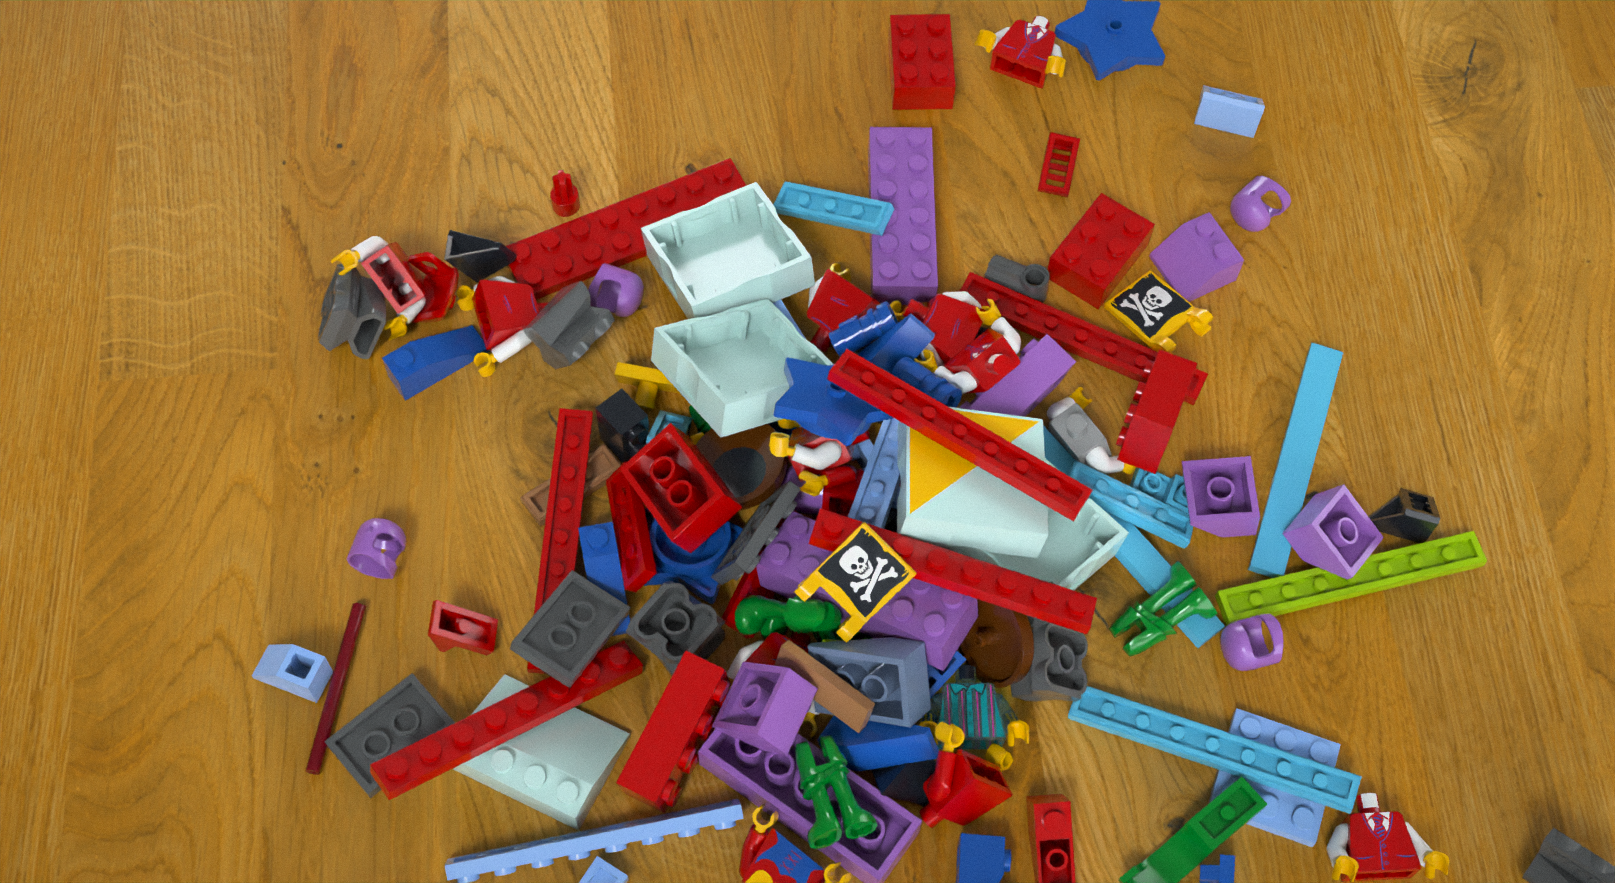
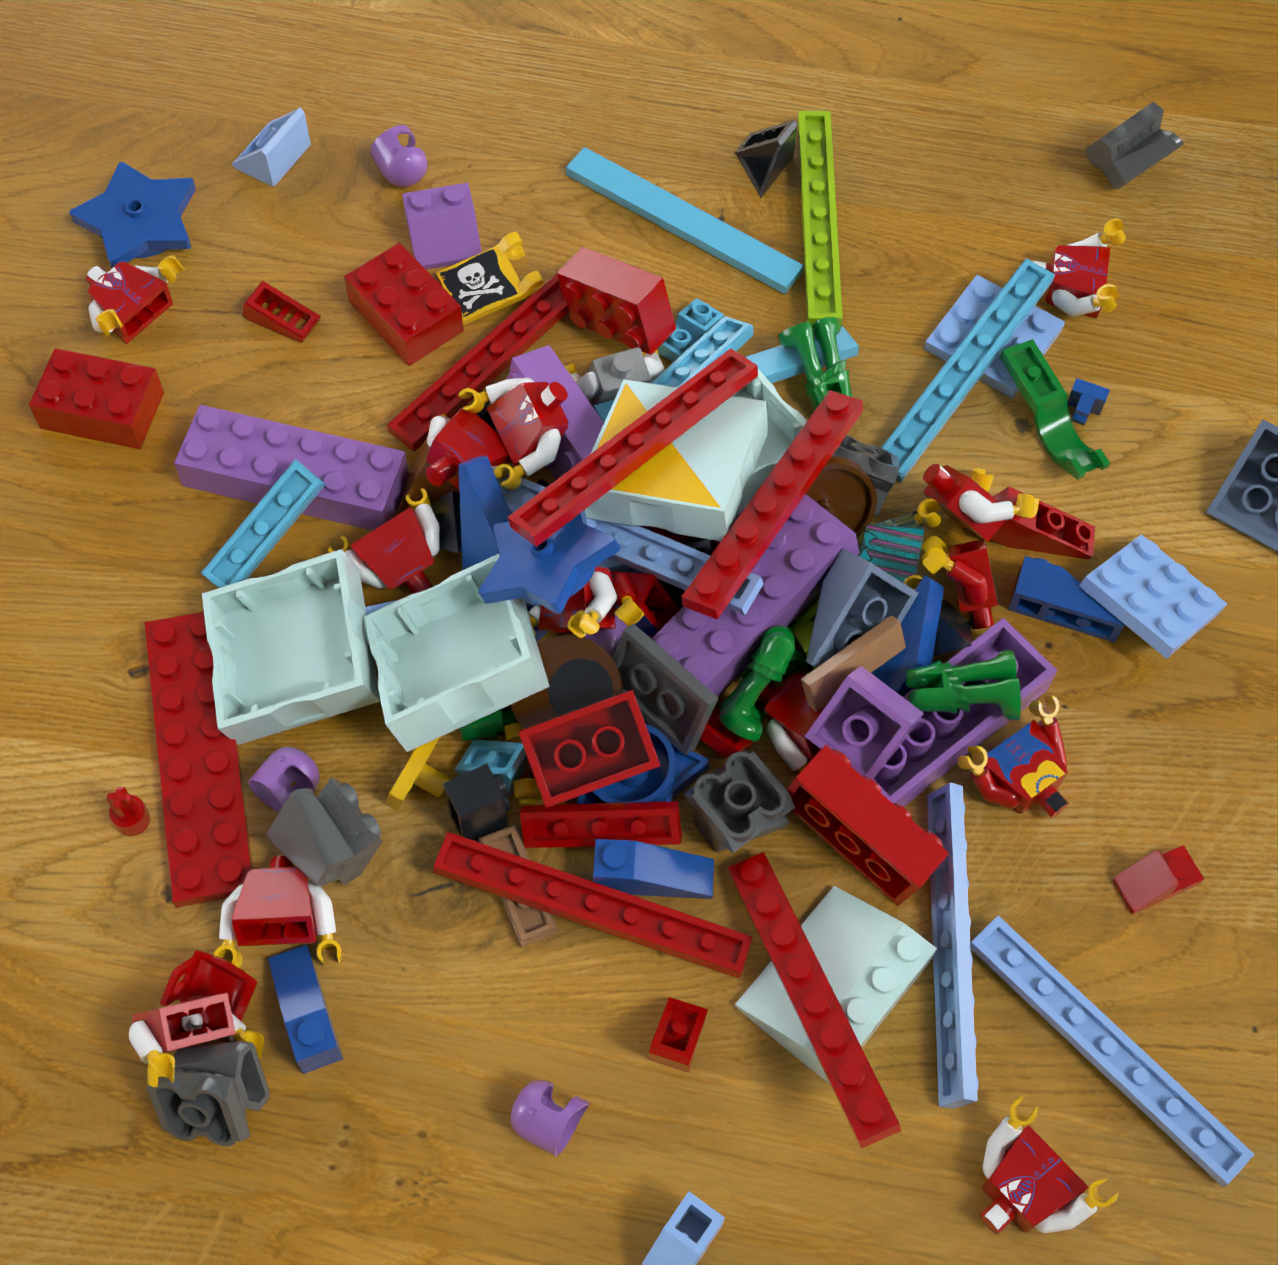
camera: 75 degrees left, 0 degrees up
dark red piece [305,603,366,775] -> none
dark grey plate [324,673,455,799] -> none
black slope [444,230,517,283] -> none
dark grey plate [510,570,631,688] -> none
flag [794,522,917,643] -> none
blue axle [829,301,899,357] -> none
blue axle [892,357,962,408] -> none
dark grey piece [984,254,1050,303] -> none
medium lavender slope [1181,456,1260,537] -> none
medium lavender helmet [1220,613,1283,671] -> none
medium lavender slope [1282,484,1384,579] -> none
none -> torso [923,464,1039,542]

